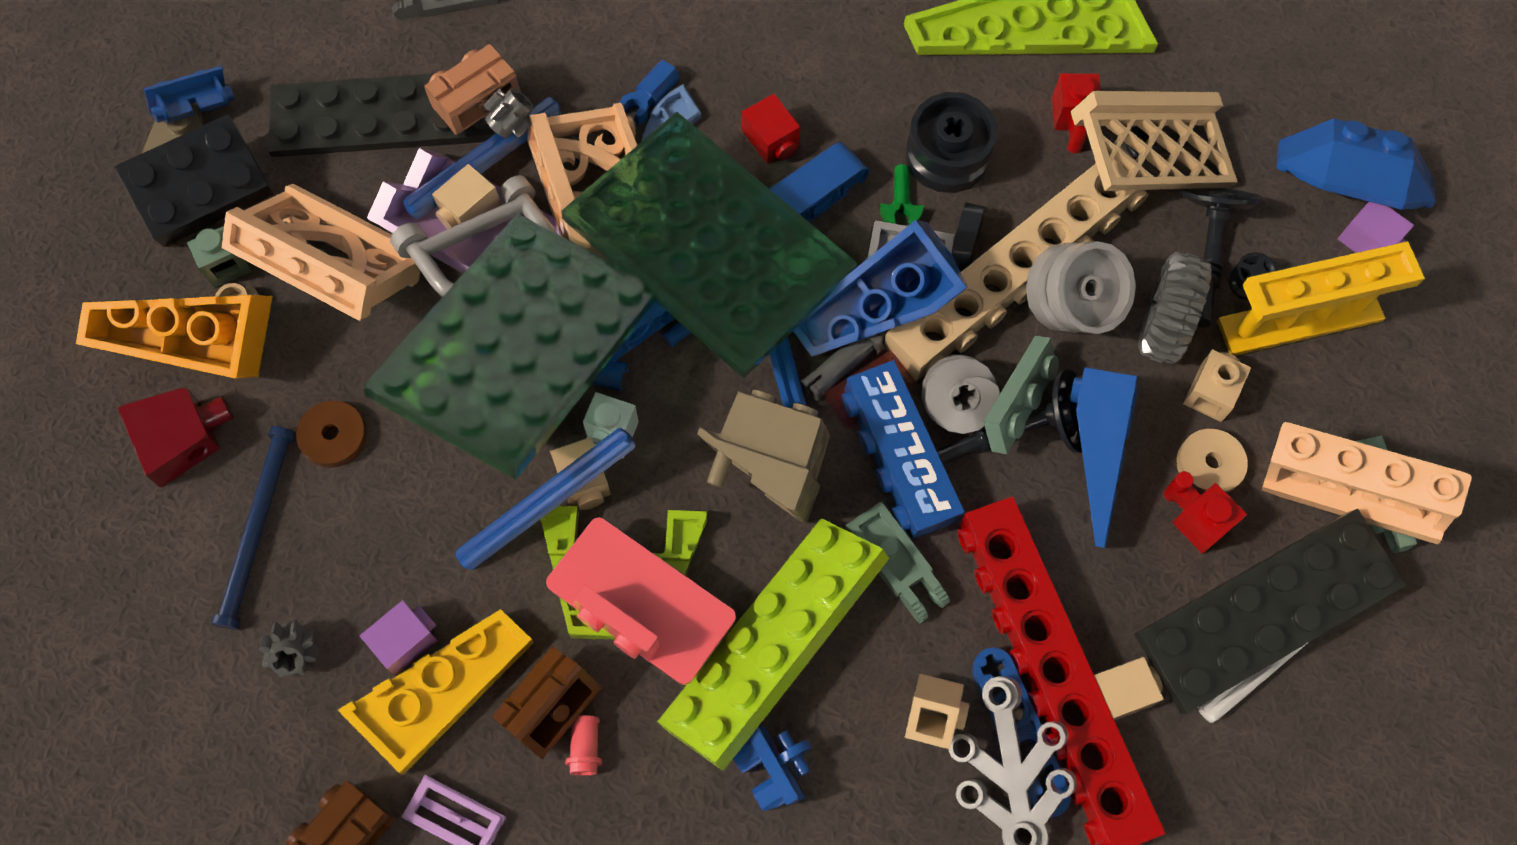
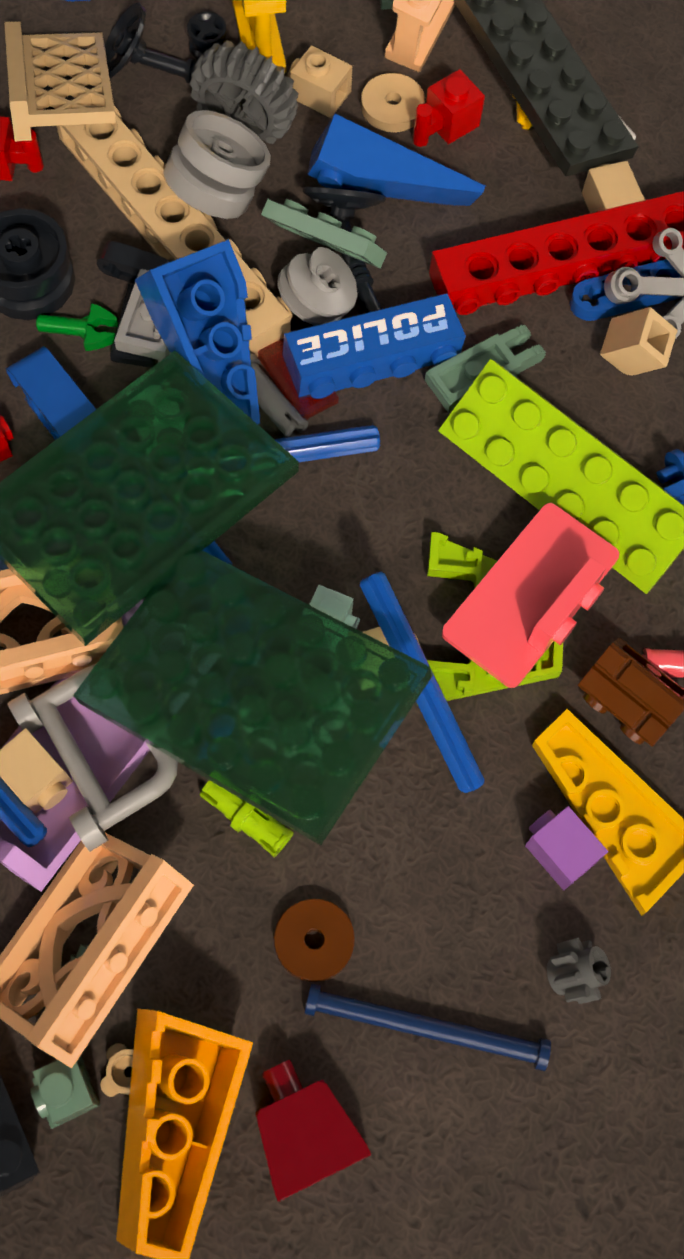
camera: 90 degrees left, 0 degrees up
dark tan piece [697,390,830,523] -> none

